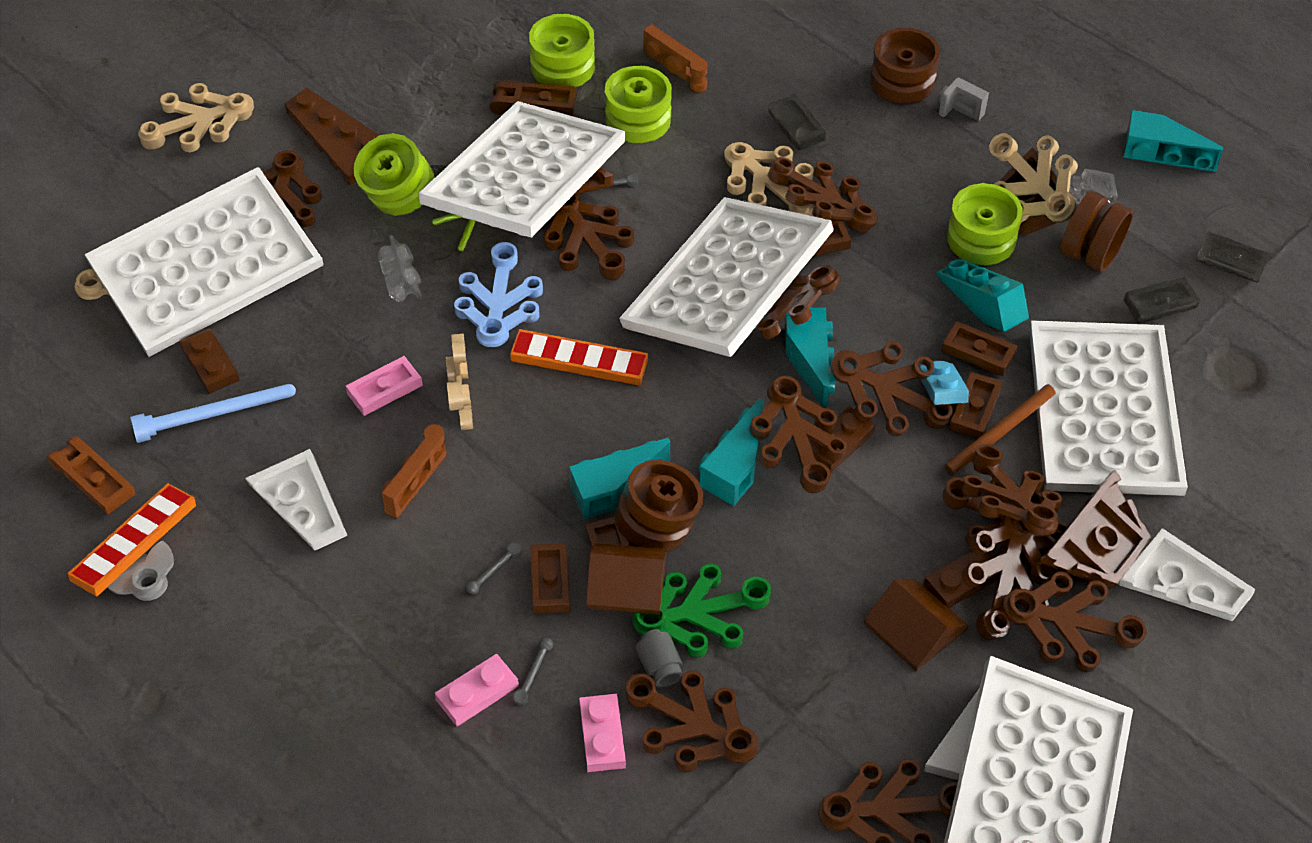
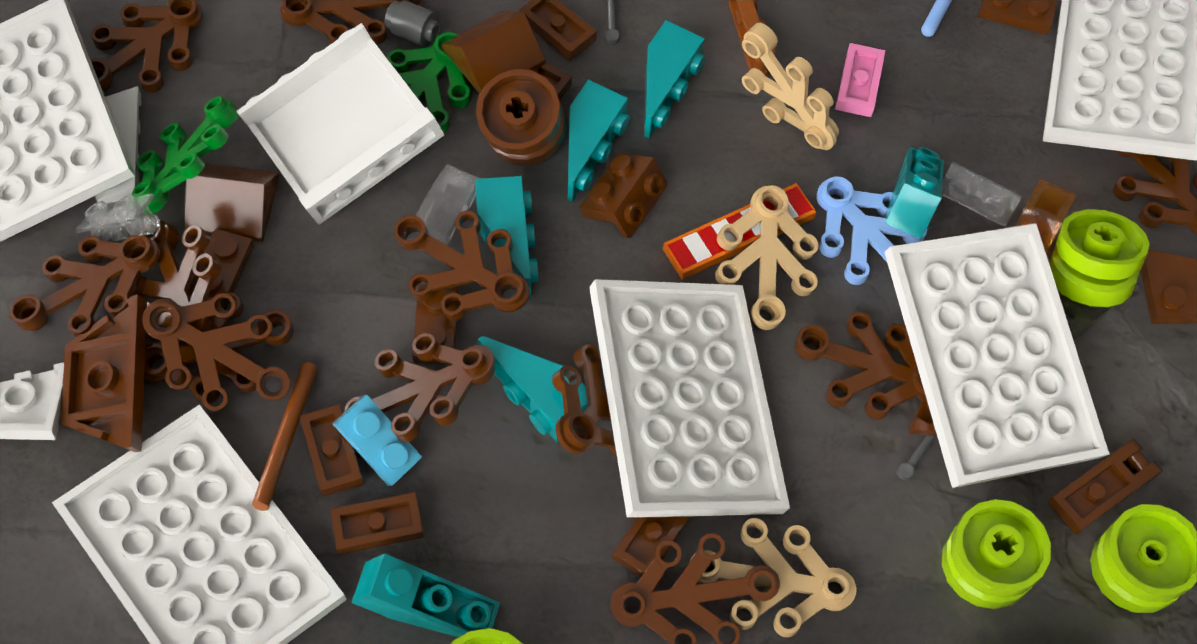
camera: 135 degrees right, 10 degrees up
none -> clear hinge [75,194,160,242]
none -> green plant [131,96,239,216]
none -> white panel [236,23,444,225]
none -> clear slope [414,164,481,246]
none -> reddish brown bracket [579,153,667,238]
none -> teal slope [644,20,706,139]
none -> tan plant [715,185,819,330]
none -> teal slope [885,146,944,239]
none -> clear orange slope [1016,179,1077,256]

